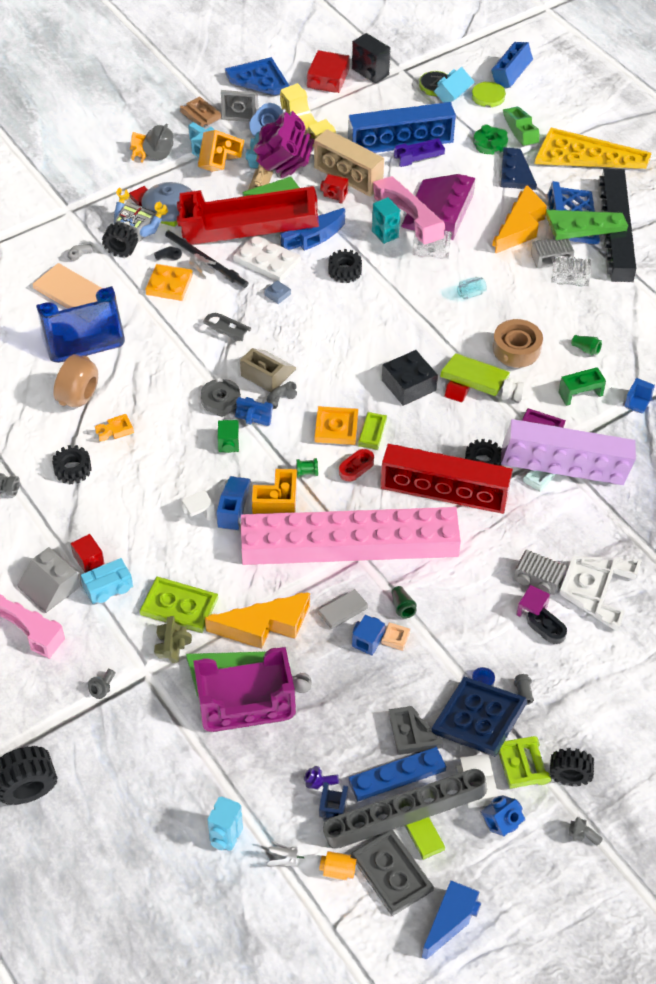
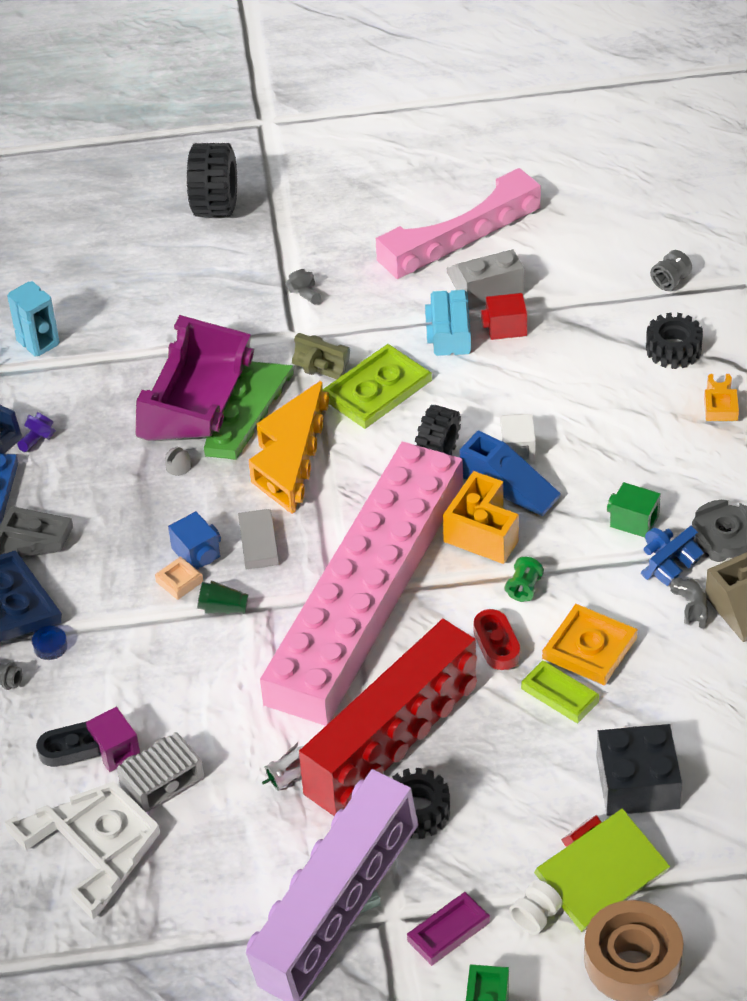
camera: 120 degrees right, 5 degrees down
none -> flat silver piece [262,742,304,791]
none -> black tyre [415,404,461,455]

